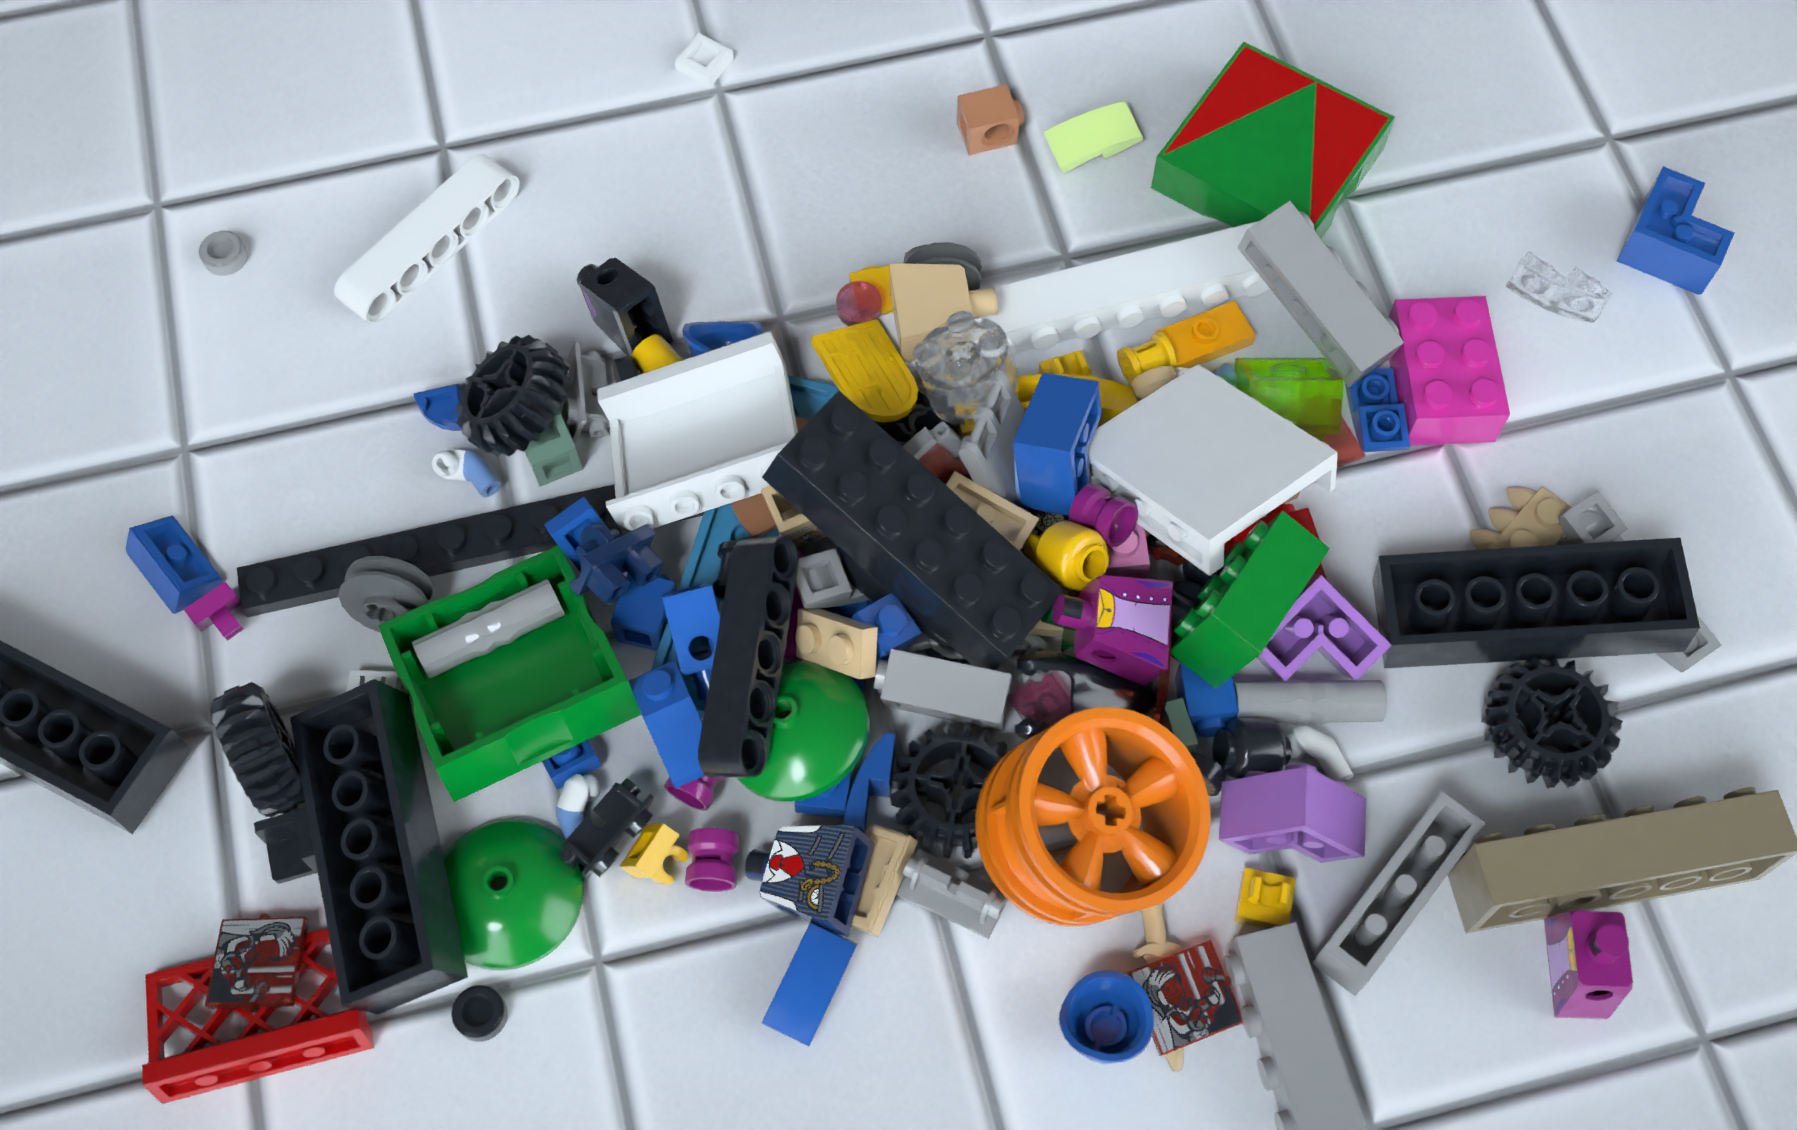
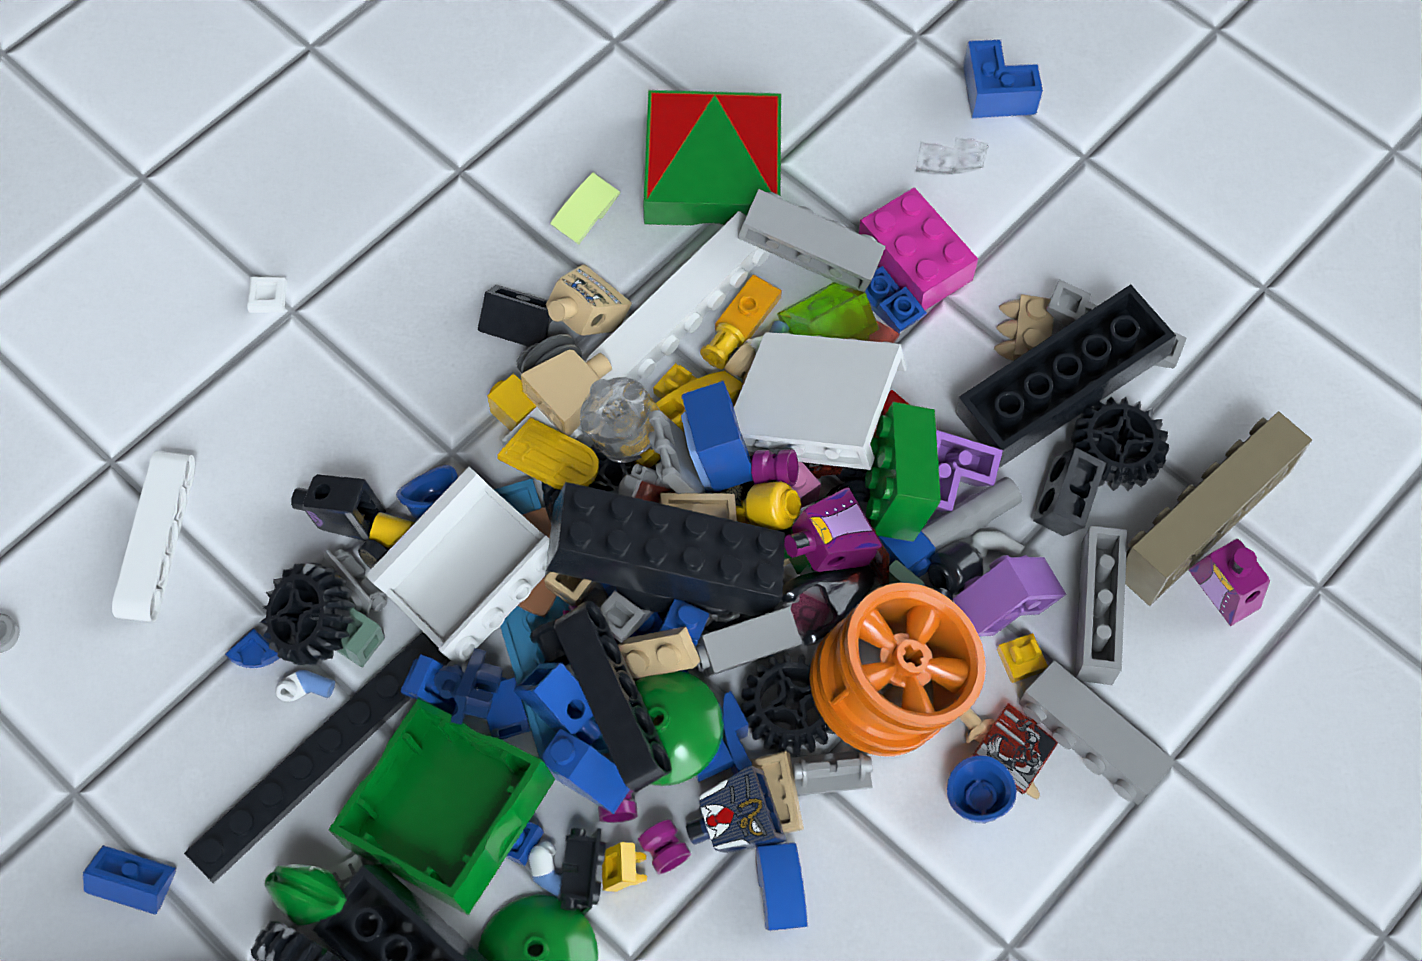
camera: 35 degrees left, 0 degrees up
magenta tile [184,581,244,641] -> none
dark grey piece [338,556,434,632] -> none
light grey axle [412,578,565,679] -> none
clear pink tile [836,281,882,326] -> none
nougat brick [957,84,1024,155] -> none
none -> green hat [264,864,346,926]
none -> black panel [478,285,553,347]
none -> tan torso [546,264,632,336]
none -> black brick [1033,447,1106,537]

